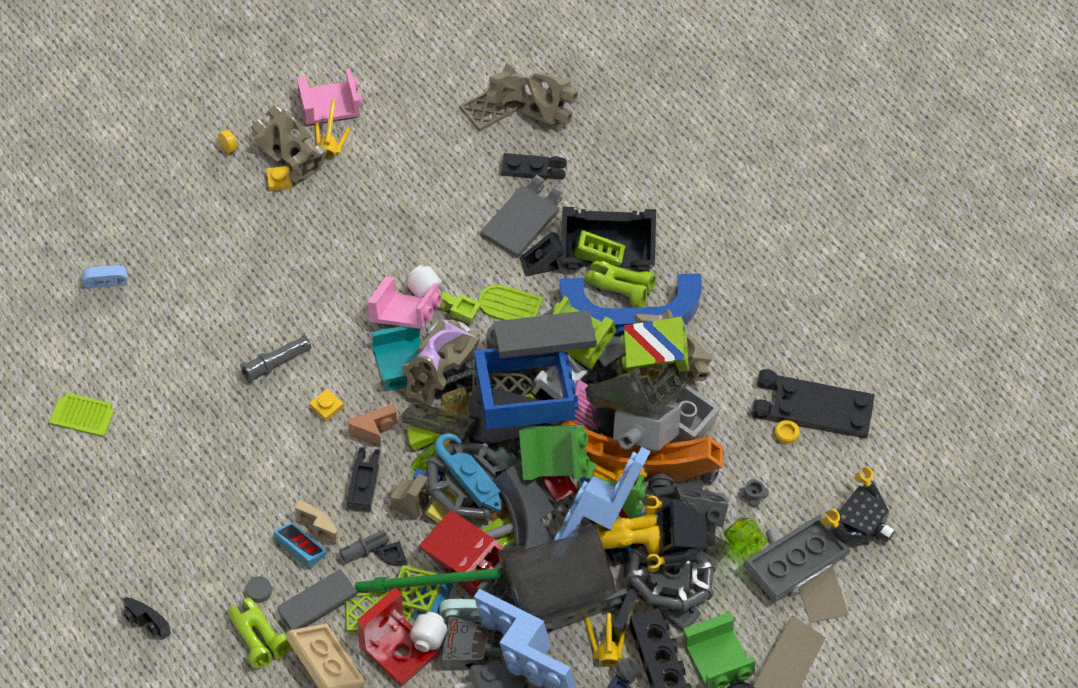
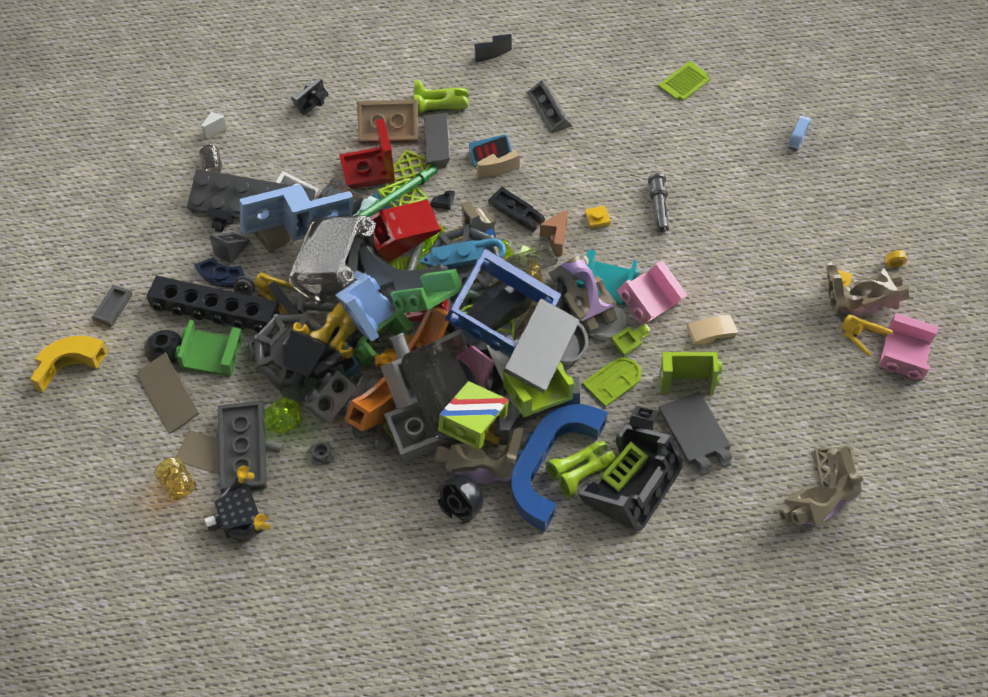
camera: 125 degrees right, 0 degrees up
dark grey tile [246,576,272,603] -> none
dark grey axle [339,530,389,564] -> none
white head [407,265,442,297] -> none
white head [410,612,447,652] -> none
black hinge [501,153,567,180] -> none
black hinge [751,369,875,439] -> none
yellow tile [775,420,800,444] -> none
none -> clear yellow wheel [154,457,197,501]
none -> black cylinder [436,475,484,524]
none -> dark grey slope [527,80,573,133]
none -> lime panel [659,352,722,394]
none -> tan slope [686,315,738,344]

